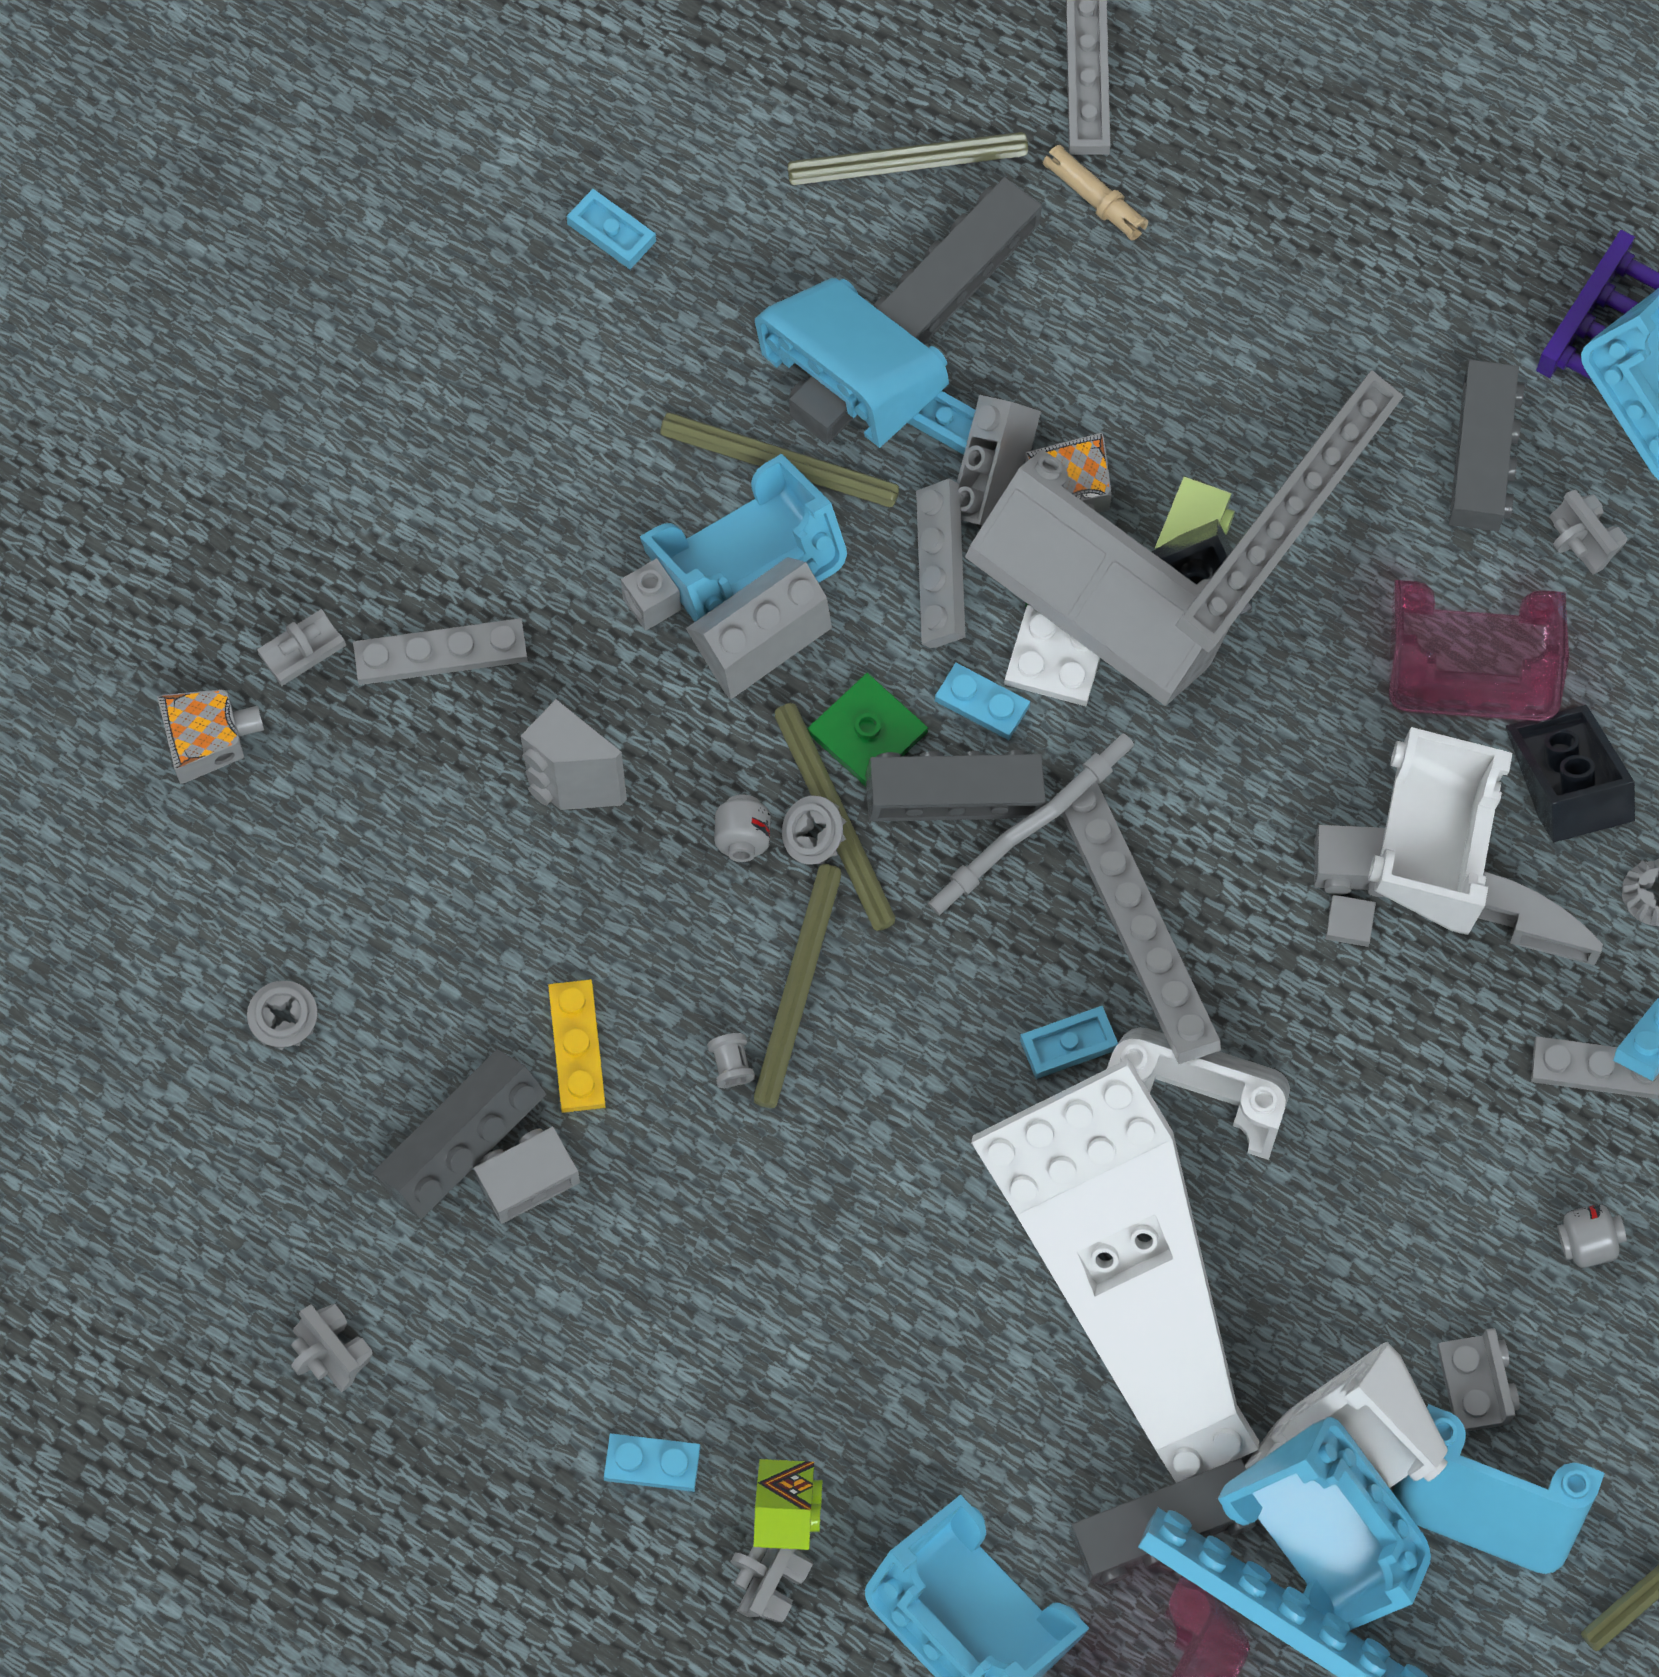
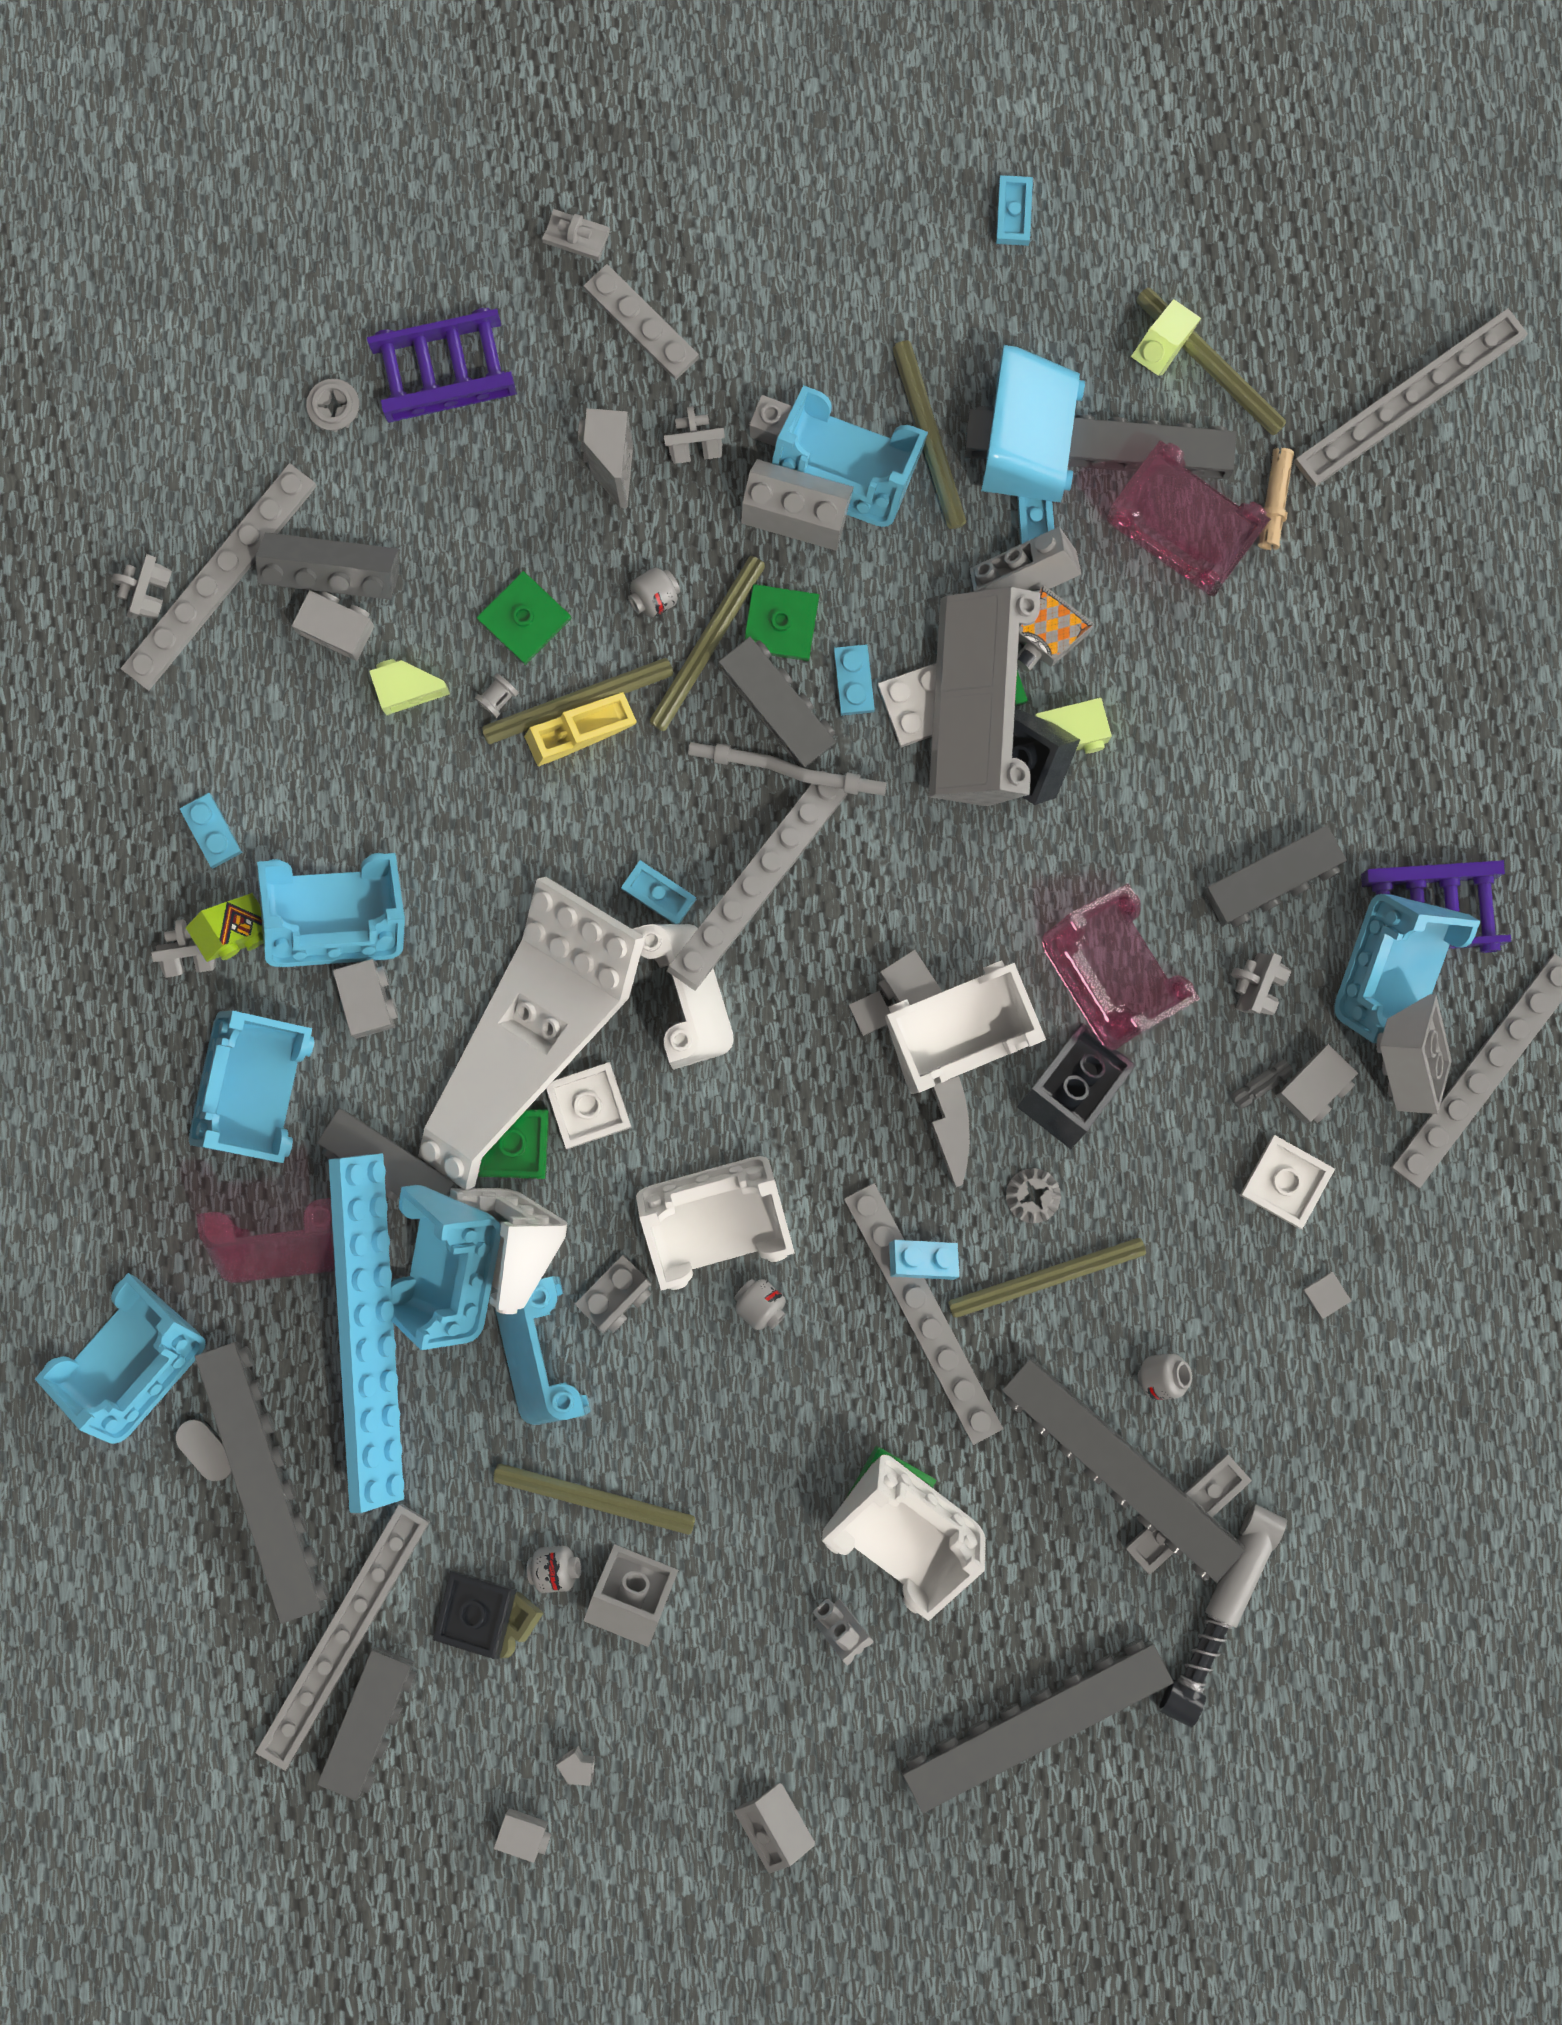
camera: 55 degrees right, 15 degrees up
light grey torso [157,690,264,784] -> none
yellow plate [548,979,606,1113] -> none
light grey gear [782,796,847,865] -> none
light grey plate [916,479,966,648] -> none
light grey plate [1175,370,1404,653] -> none
none -> light grey plate [120,463,317,691]
none -> medium azure windscreen [257,853,405,967]
none -> light grey brick [333,959,398,1039]
none -> dark purple fence [367,308,517,423]
none -> yellowish green slope [369,659,450,715]
none -> green plate [477,571,572,665]
none -> green plate [477,1109,549,1179]
none -> light yellow slope [524,692,637,766]
none -> white plate [546,1062,632,1149]
none -> white windscreen [636,1156,795,1290]
none -> light grey hips [664,406,725,464]
none -> clear pink windscreen [1107,440,1271,597]
none -> yellowish green slope [1131,299,1201,376]

